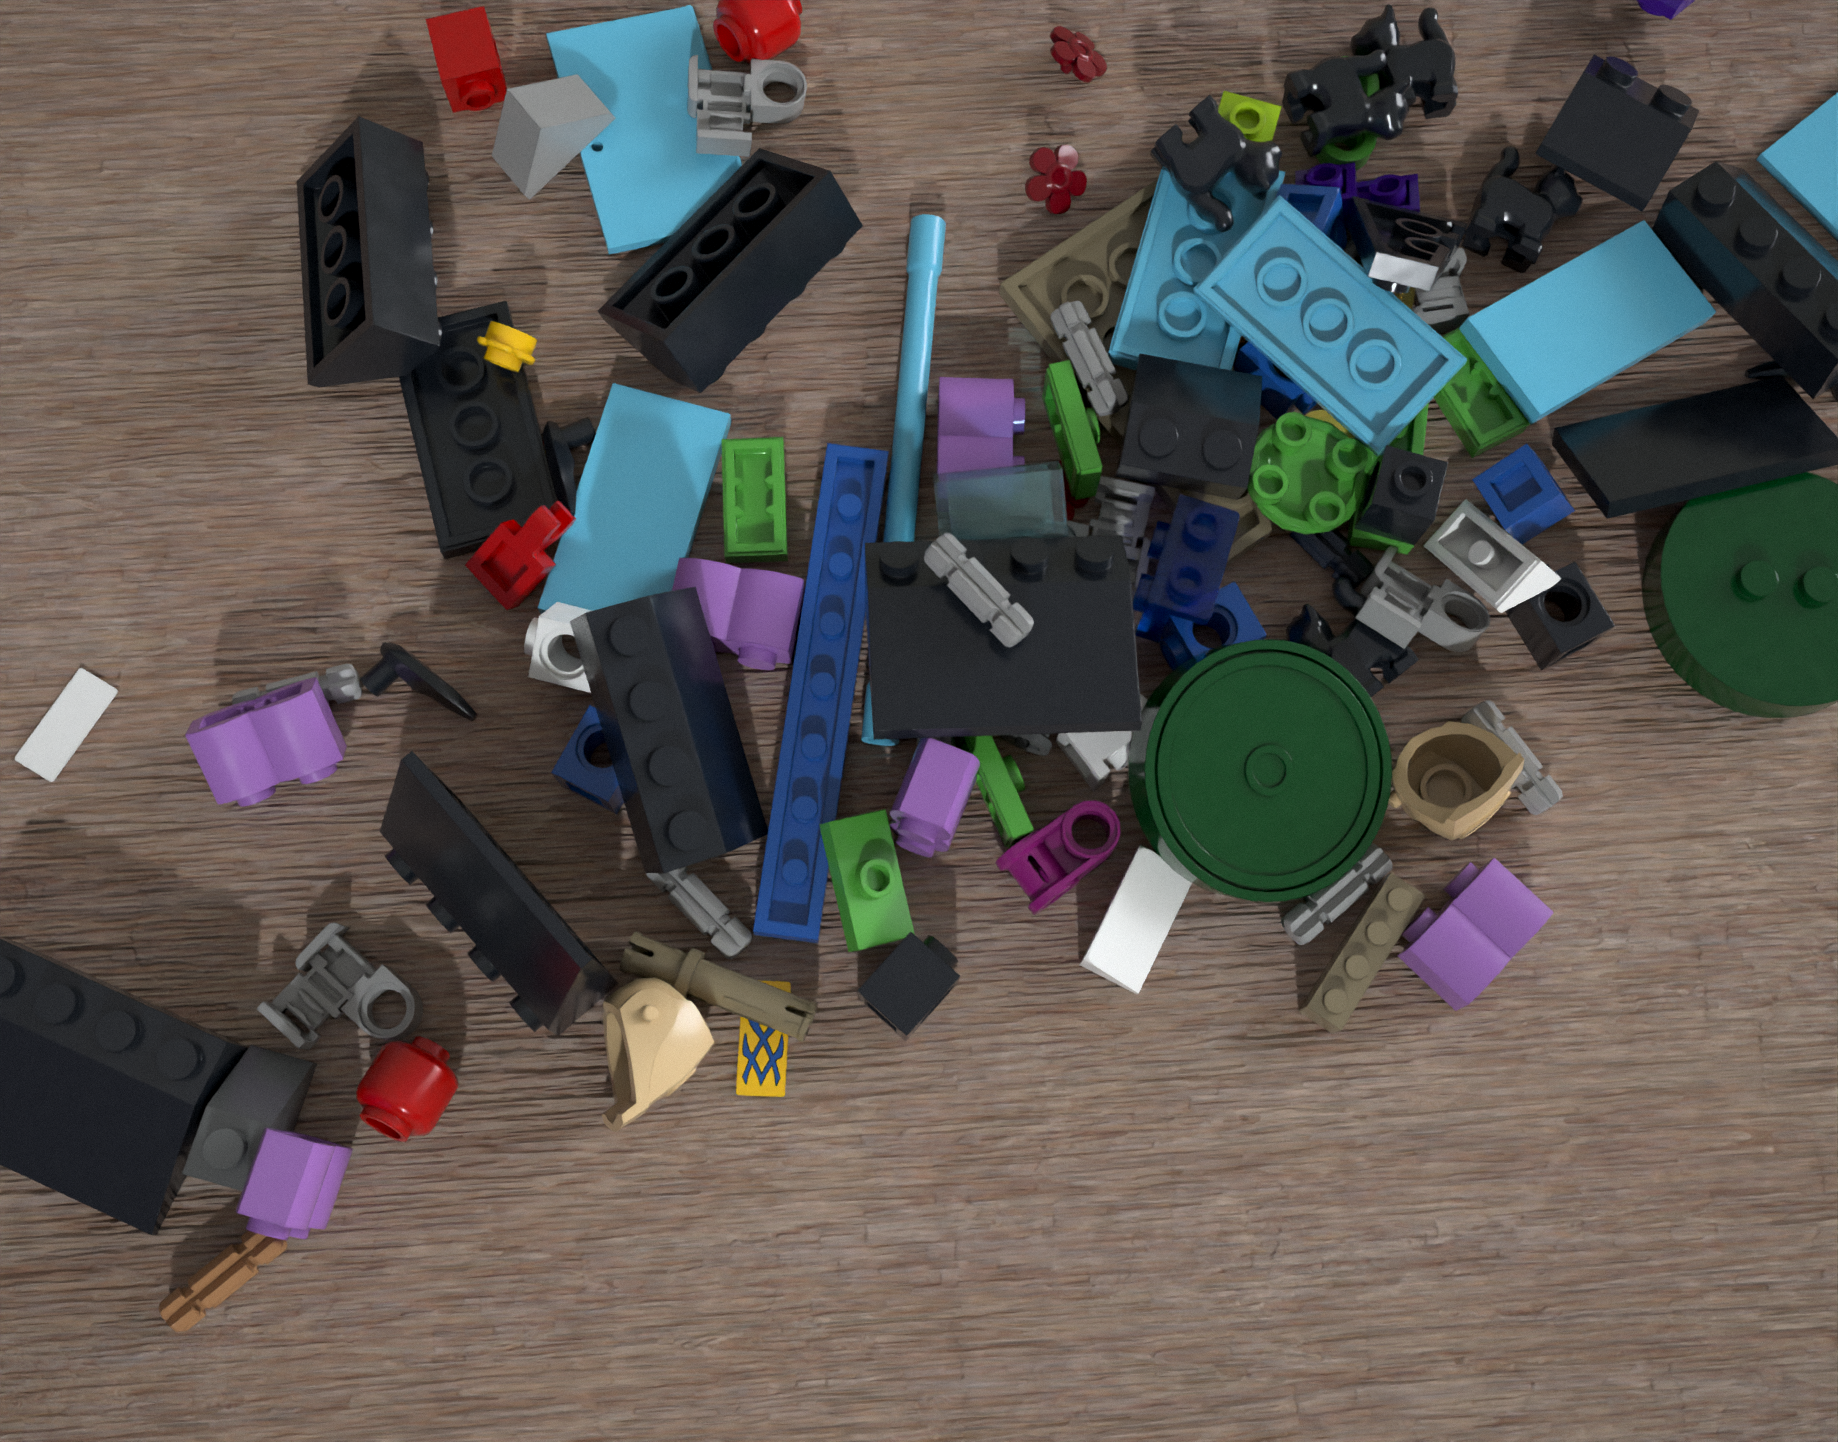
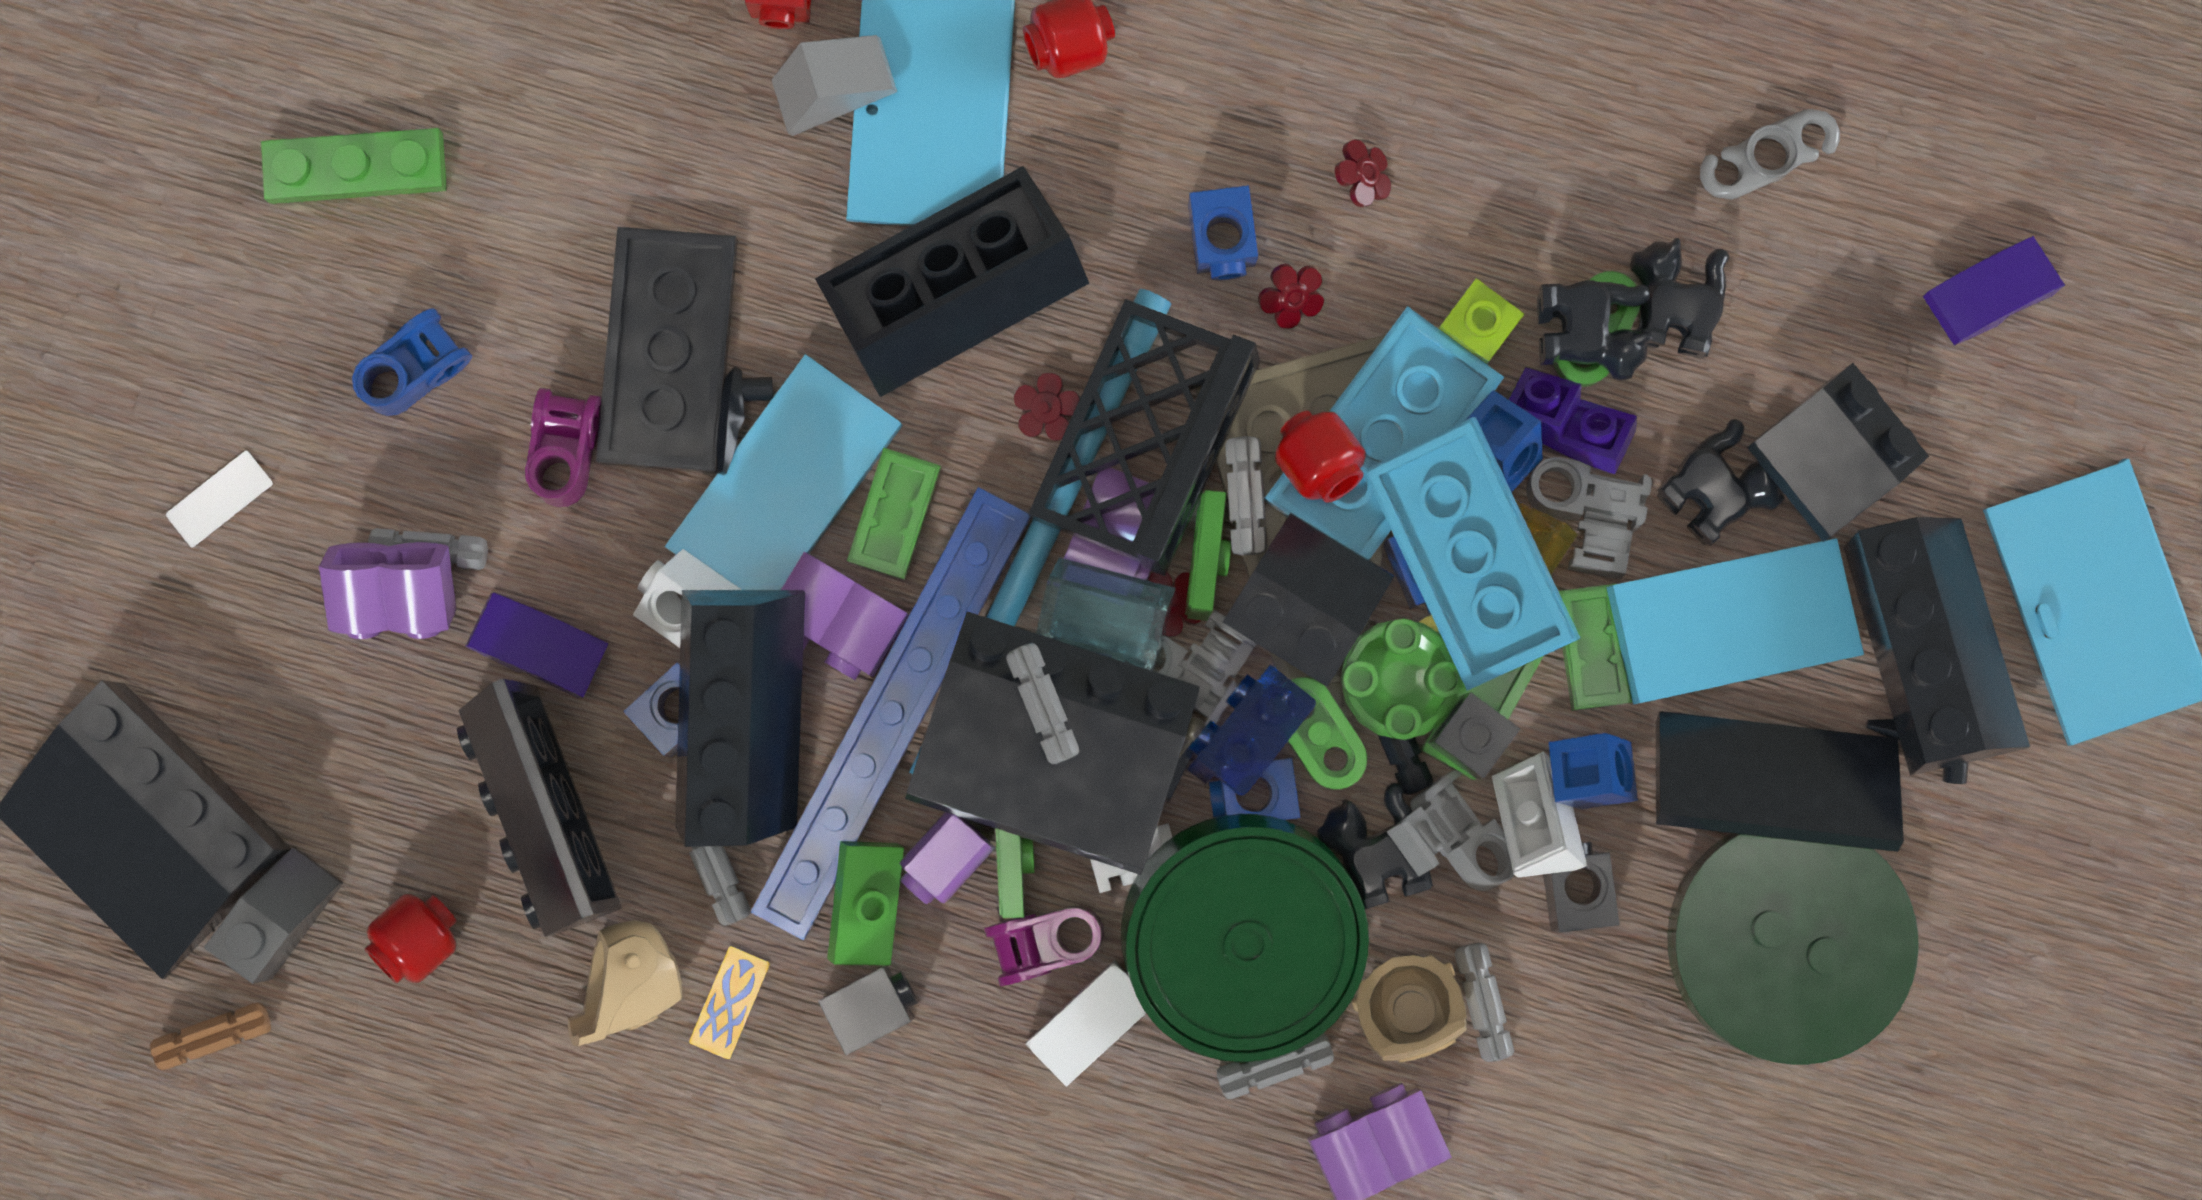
camera: 25 degrees right, 10 degrees up
medium lavender brick [235,1127,353,1240] -> none
light grey piece [256,922,423,1050] -> none
black slope [297,116,442,388] -> none
black bar [360,642,478,721] -> none
red plate [465,501,576,611] -> none
yellow plate [477,321,538,373] -> none
dark tan pin [619,931,819,1042] -> none
light grey piece [687,55,807,157] -> none
black animal [1150,95,1282,232] -> none
dark tan piece [1298,873,1426,1034] -> none
black wing [1344,196,1468,293] -> none
none -> bright green plate [261,128,447,204]
none -> blue piece [352,308,472,416]
none -> dark purple slope [465,592,608,698]
none -> magenta piece [525,388,602,507]
none -> dark red plant [1014,373,1081,441]
none -> black fence [1028,299,1260,576]
none -> blue brick [1188,185,1258,281]
none -> bright green plate [1272,677,1367,789]
none -> red head [1275,410,1366,503]

